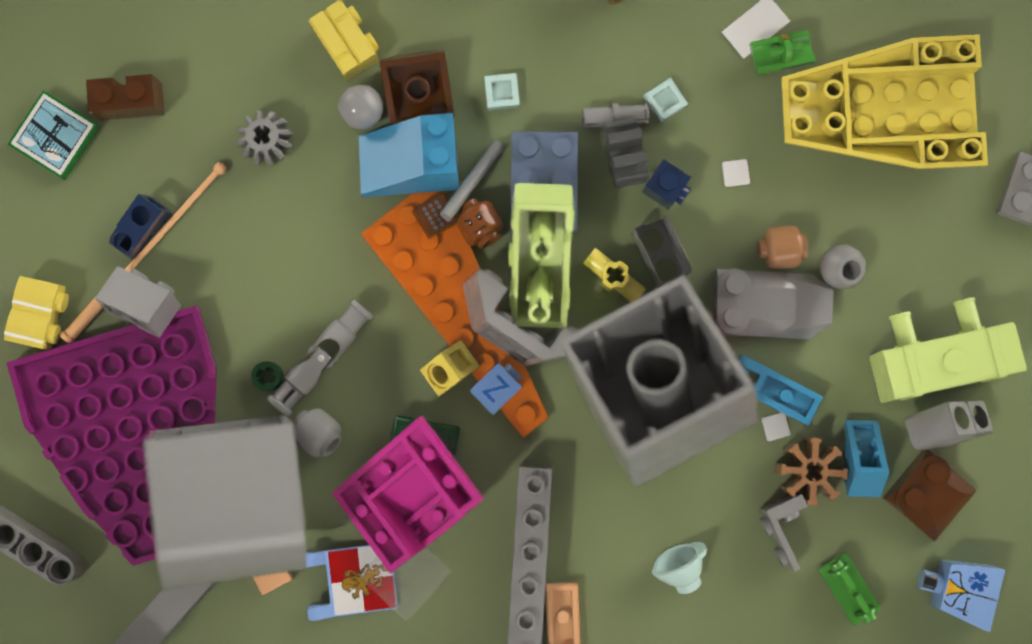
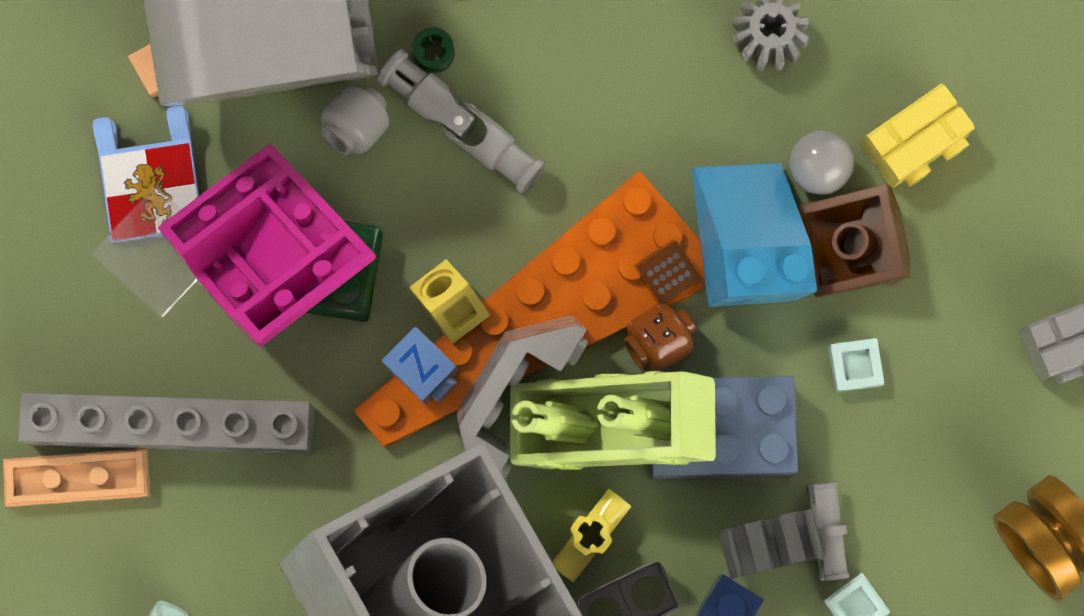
camera: 90 degrees right, 5 degrees down
light grey bar [440,140,504,221] -> none

